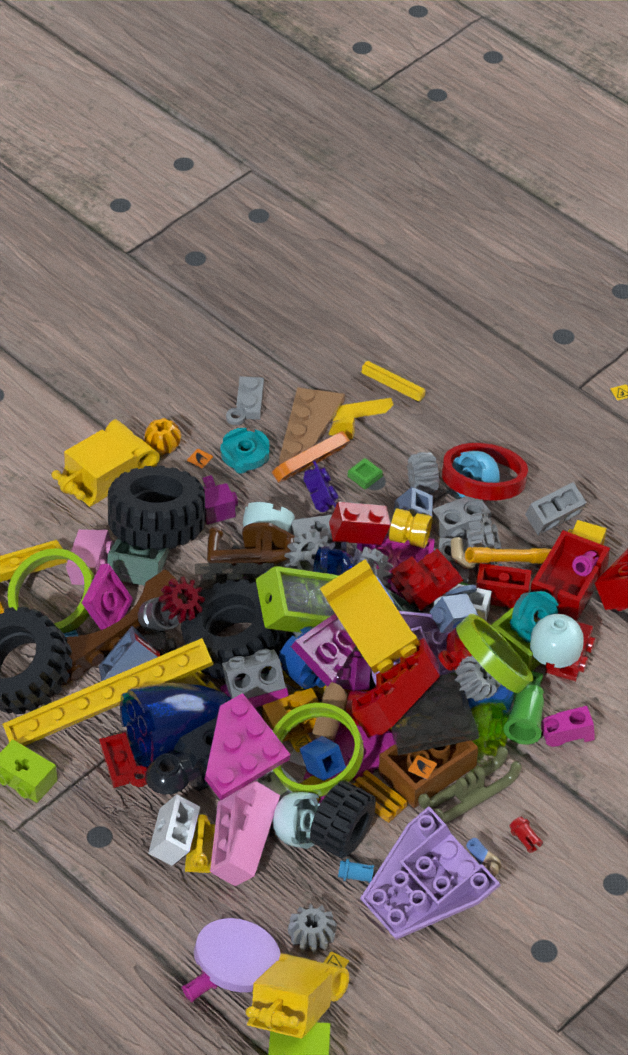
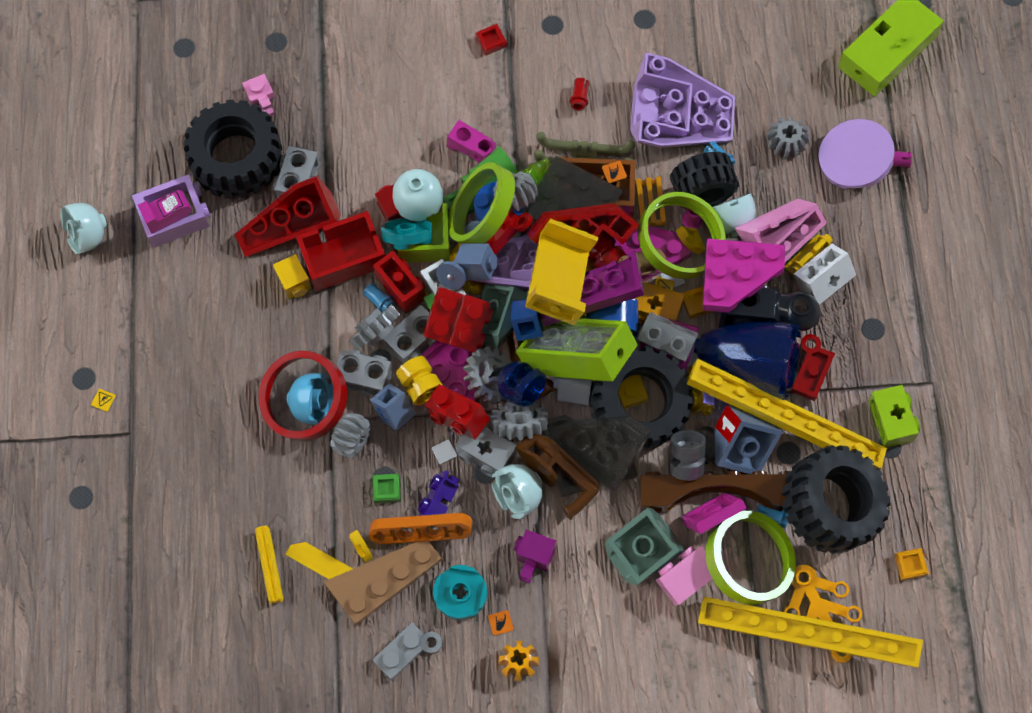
camera: 135 degrees left, 20 degrees up
yellow piece [51,419,160,507] -> none
black tyre [108,466,205,550] -> none
dark red gear [159,577,205,623] -> none
yellow piece [245,953,349,1039] -> none
blue brick [299,736,346,781] -> none
yellow sticker [323,952,349,968] -> none
tan arm [451,537,476,569] -> none
light orange piece [465,547,551,564] -> none
arm [466,838,501,876] -> none
light grey brick [525,482,586,535] -> none
dark pink pin [573,551,599,576] -> none

